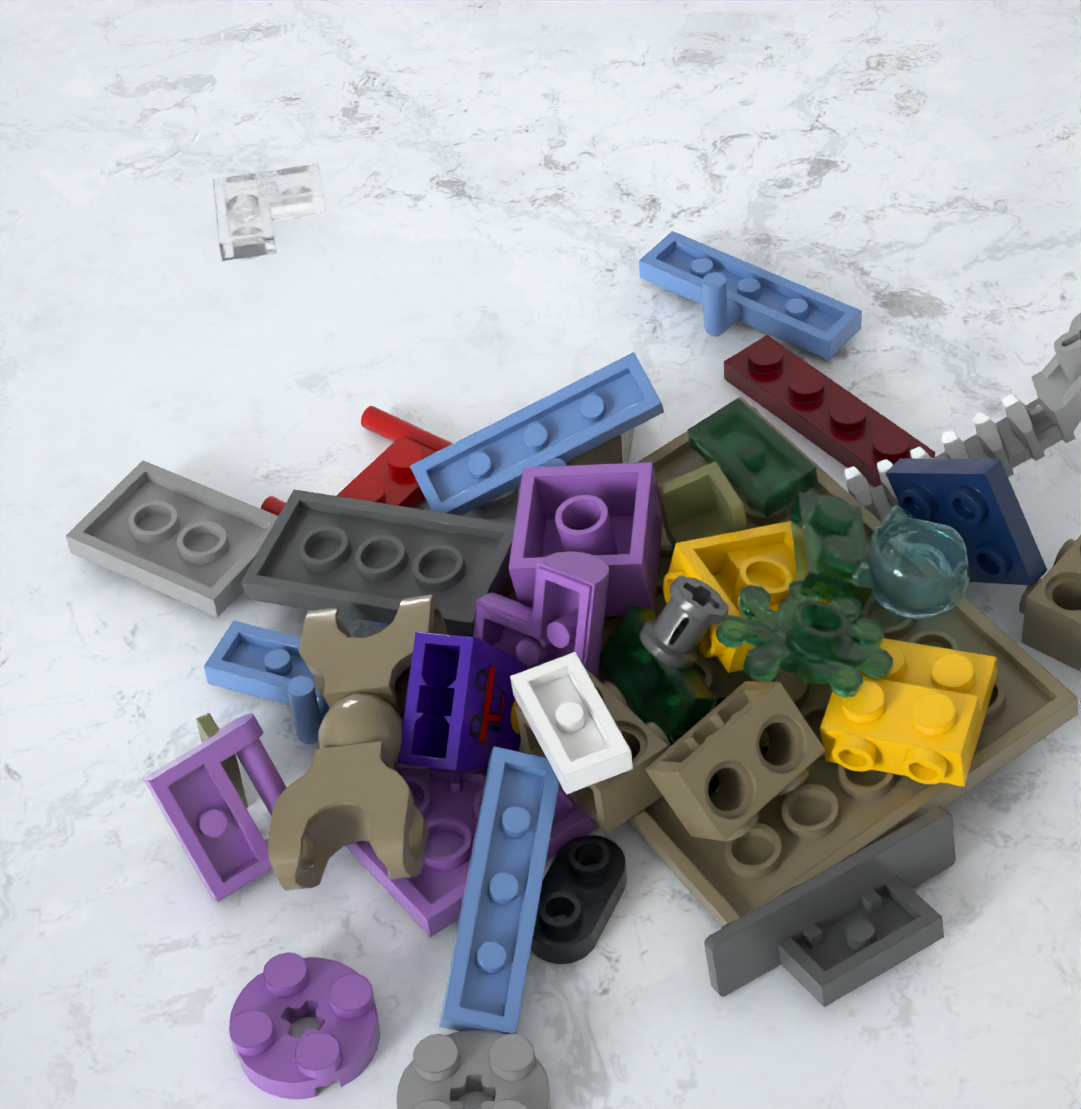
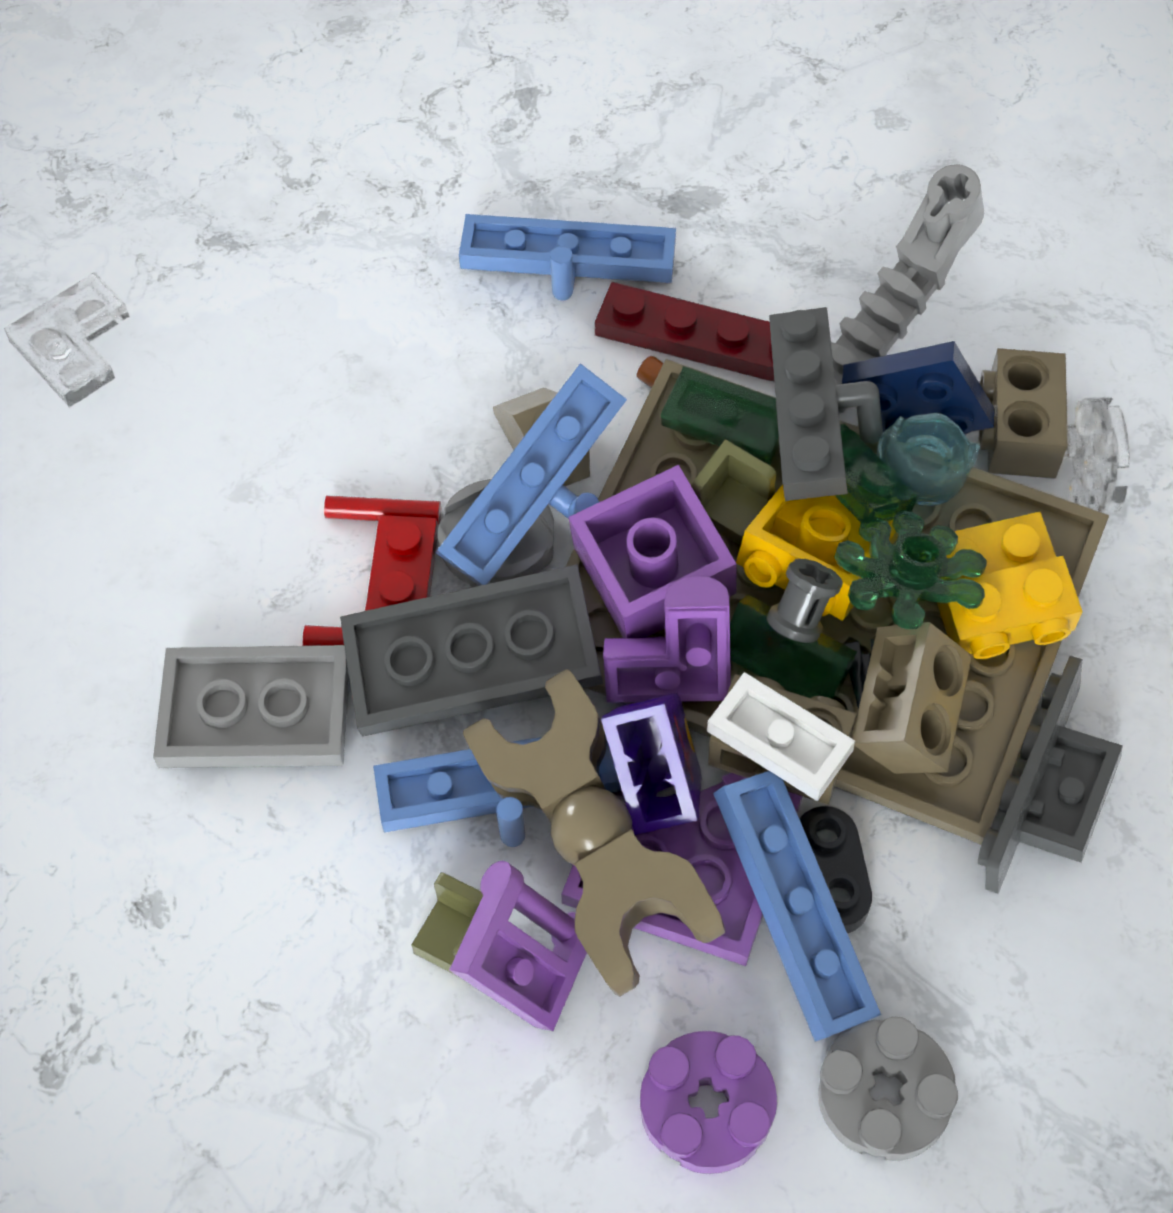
camera: 35 degrees left, 15 degrees up
none -> dark grey plate [769,307,883,501]

